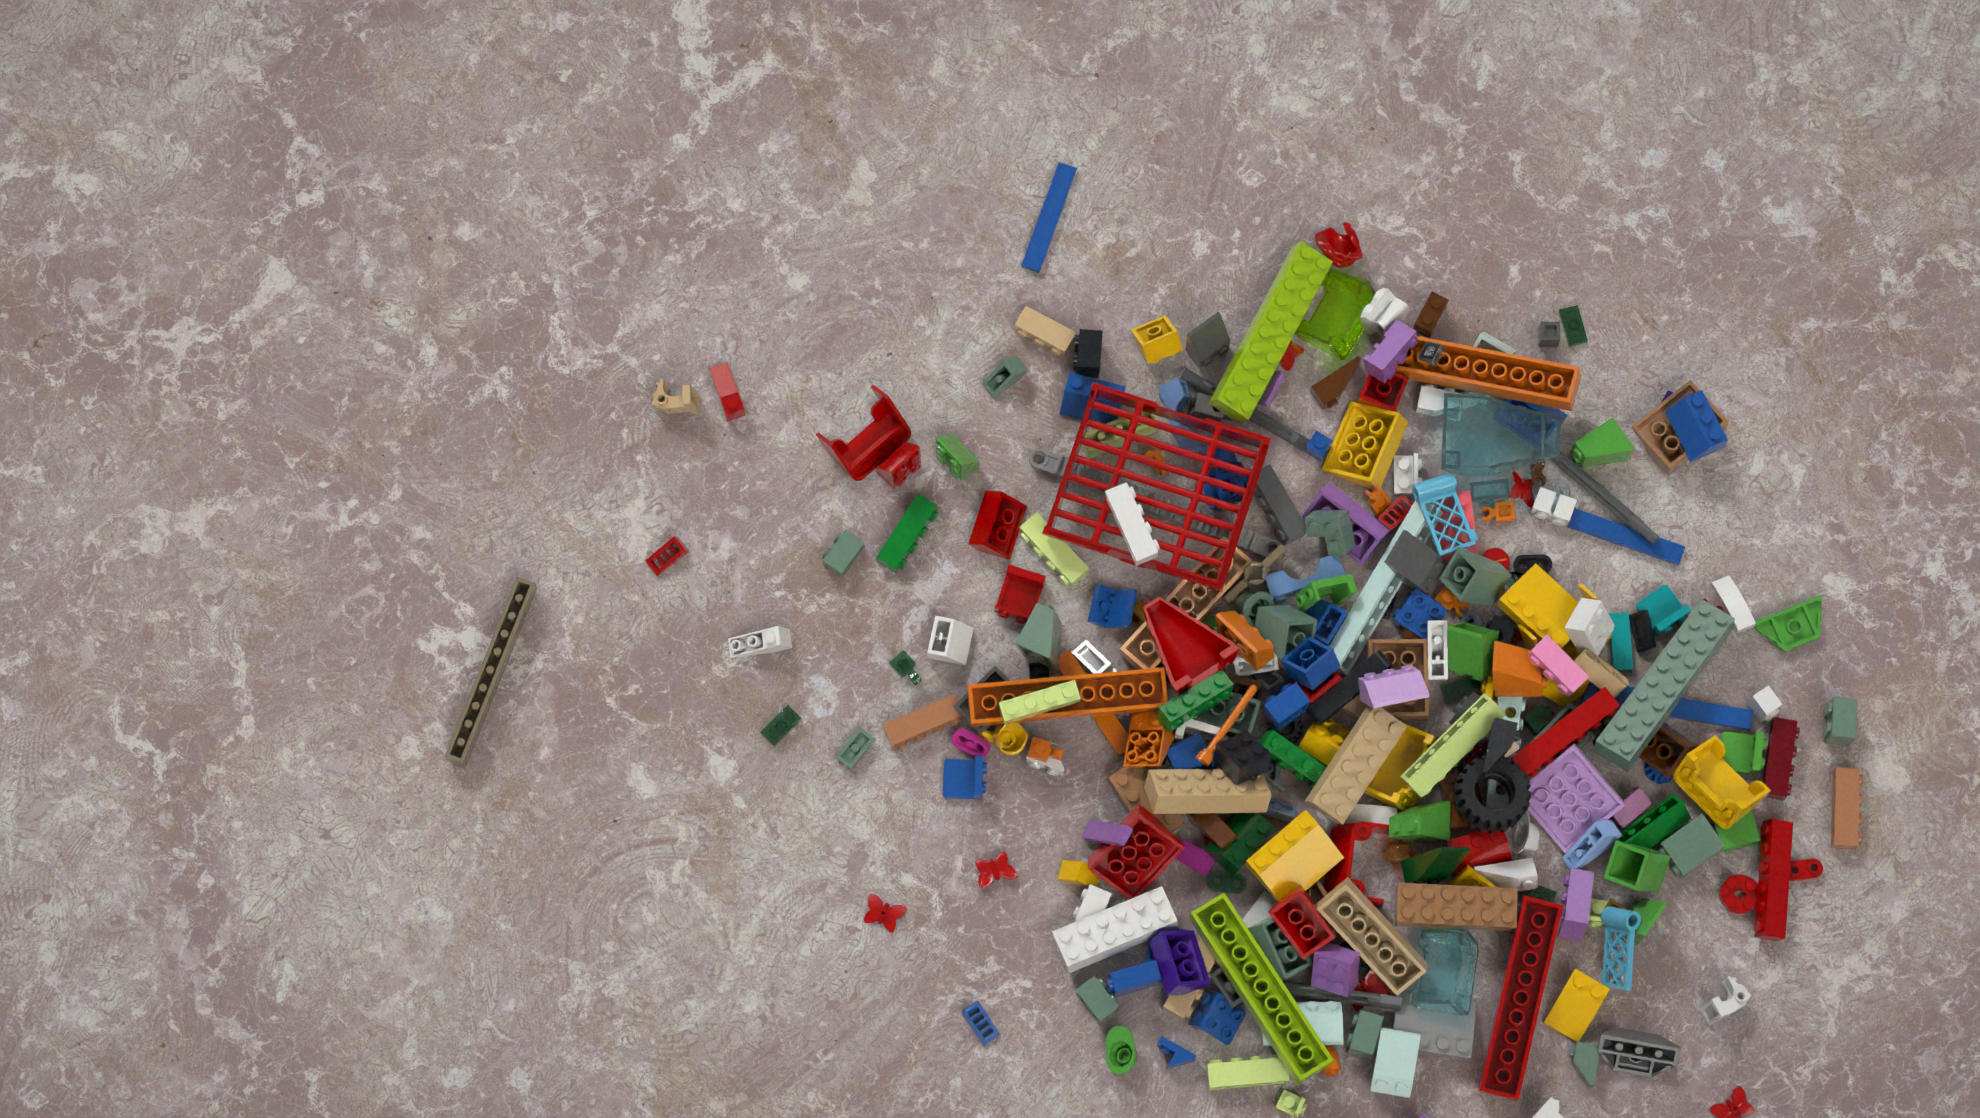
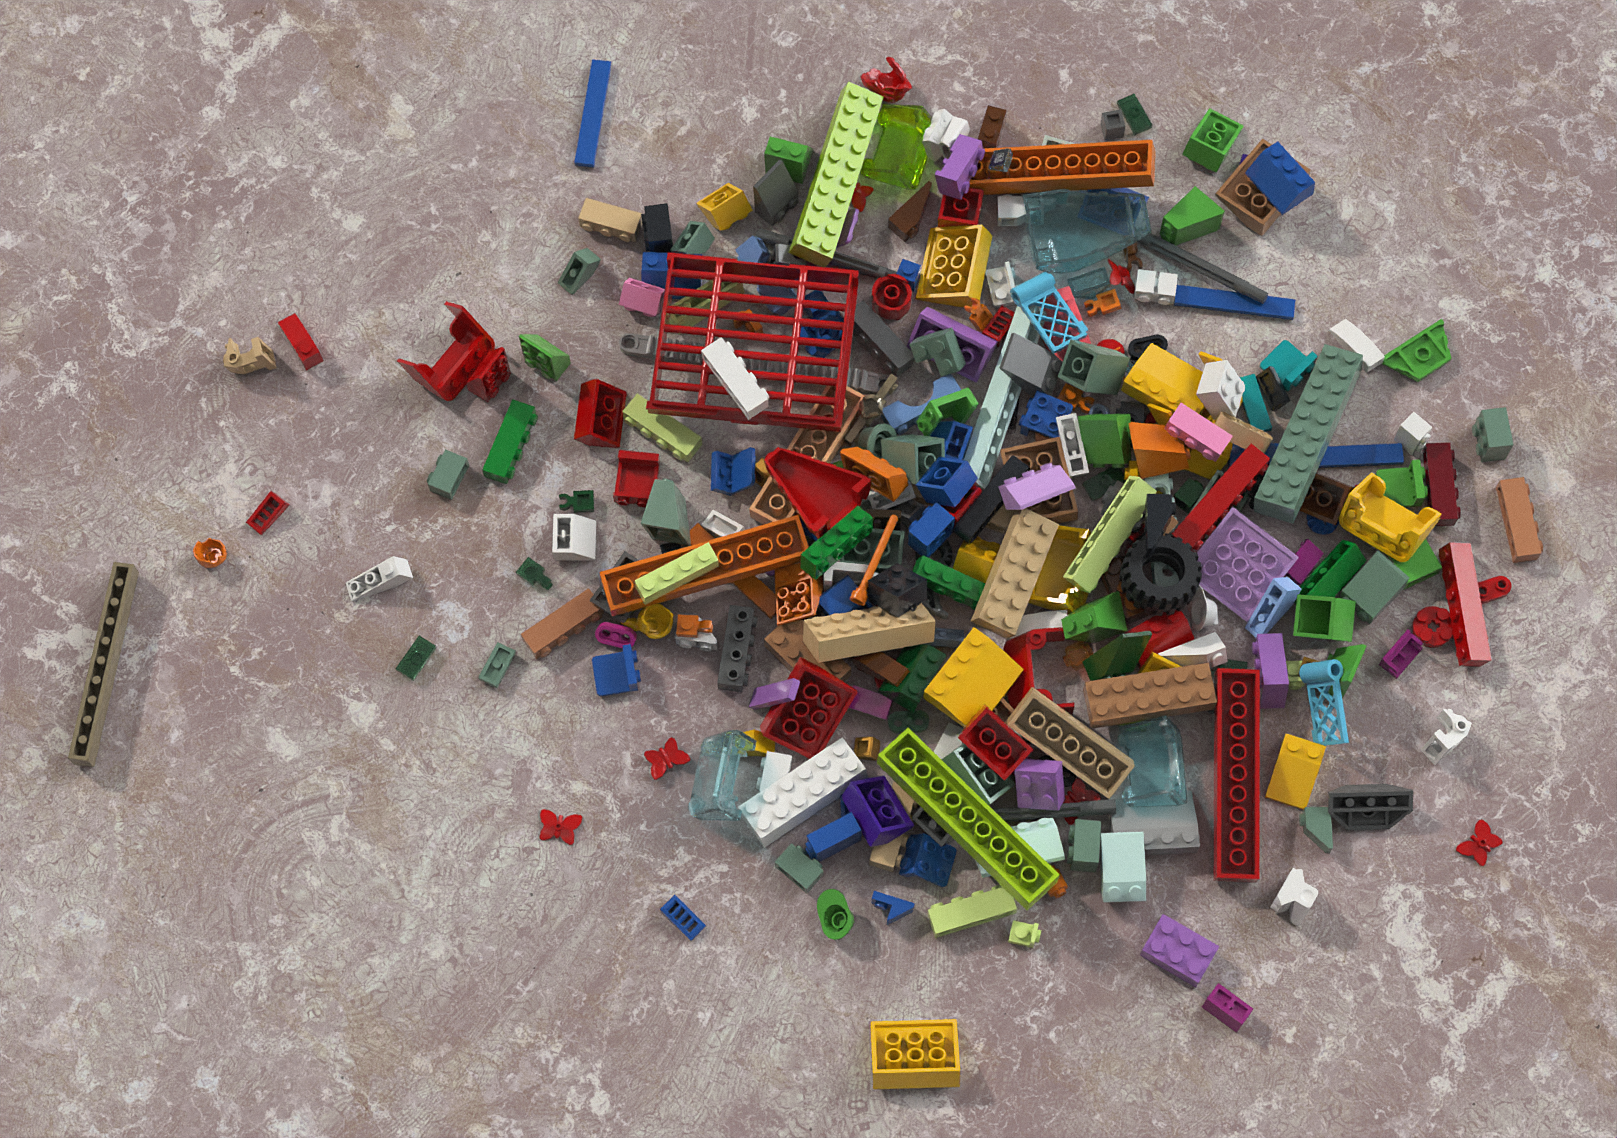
camera: 10 degrees left, 5 degrees down
none -> orange hair [193,538,227,568]
none -> dark green plate [559,490,594,513]
none -> bright pink brick [619,278,665,317]
none -> sand green slope [671,221,715,254]
none -> clear light blue windscreen [688,730,757,821]
none -> dark grey brick [717,605,758,692]
none -> bright green slope [764,136,814,184]
none -> pearl gold slope [853,737,880,761]
none -> red brick [872,274,912,321]
none -> bright green slope [1182,108,1244,173]
none -> magenta hinge [1379,629,1423,679]

